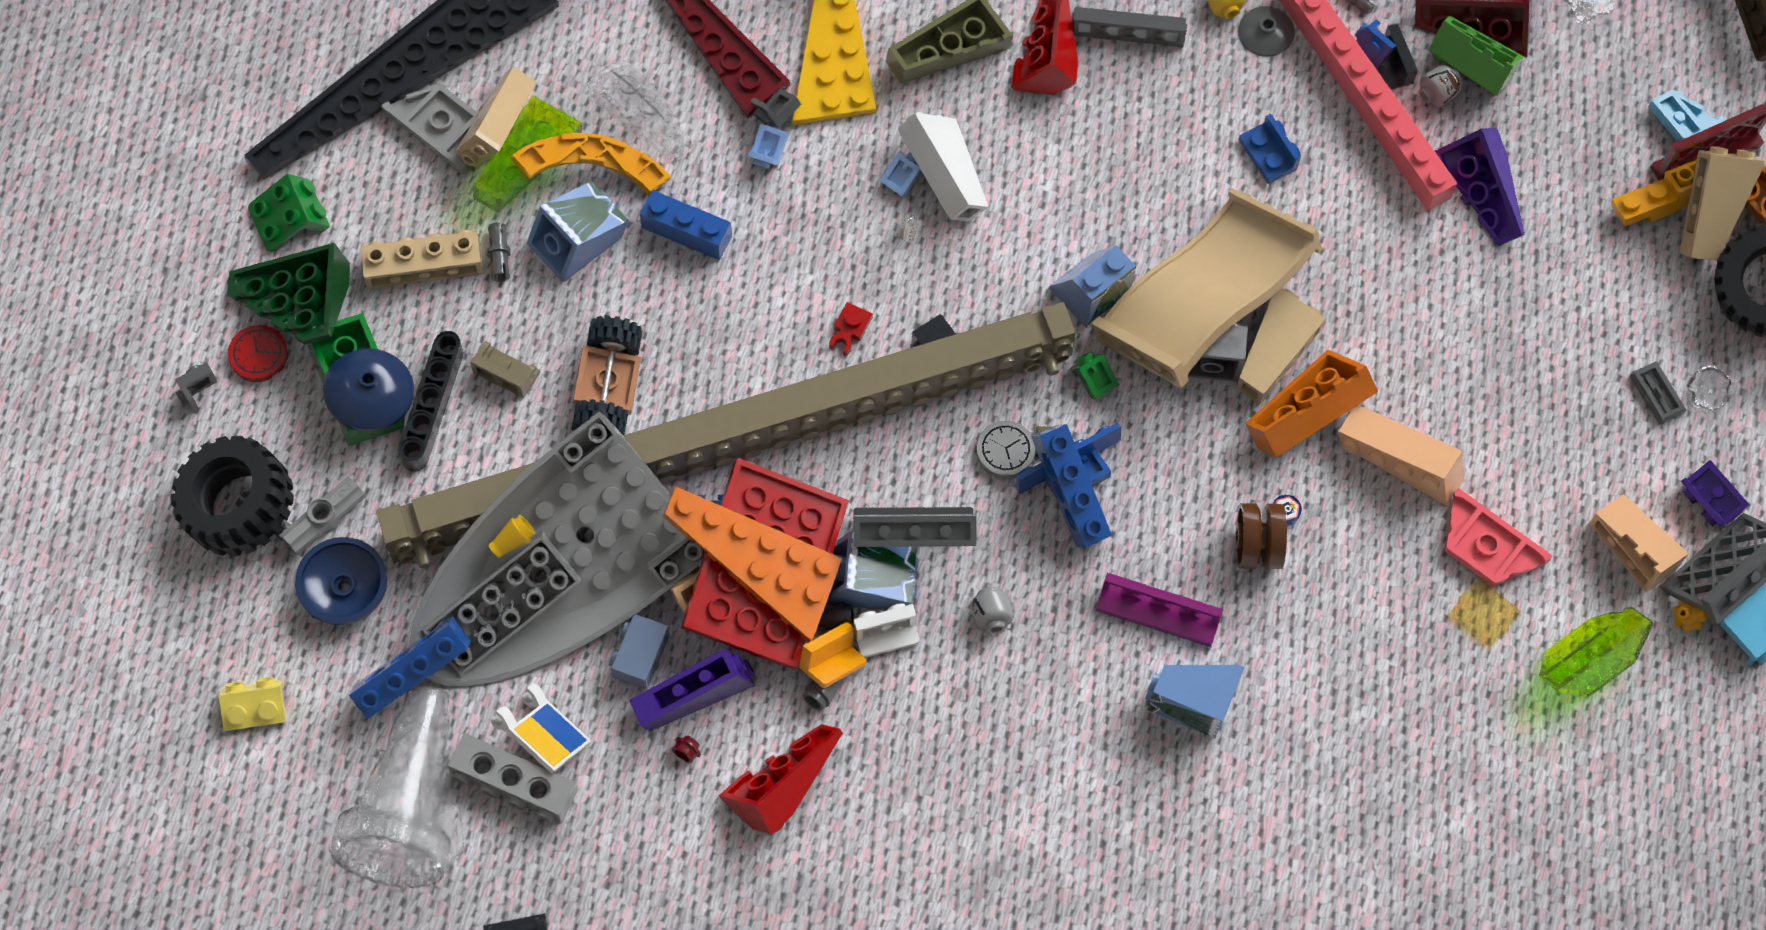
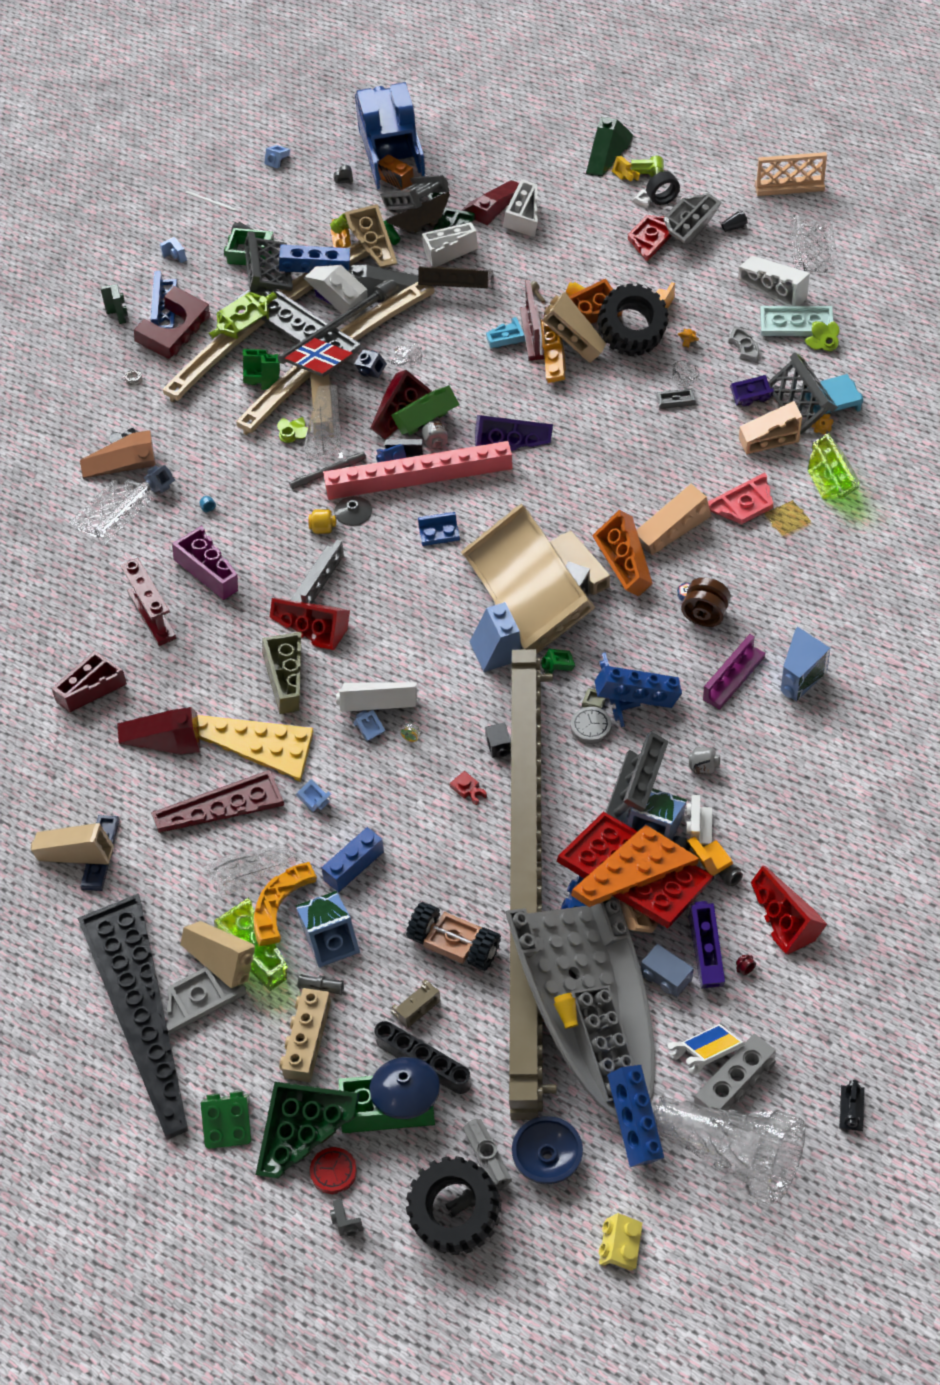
camera: 65 degrees left, 15 degrees down
dark grey bracket [750,89,801,128] -> none

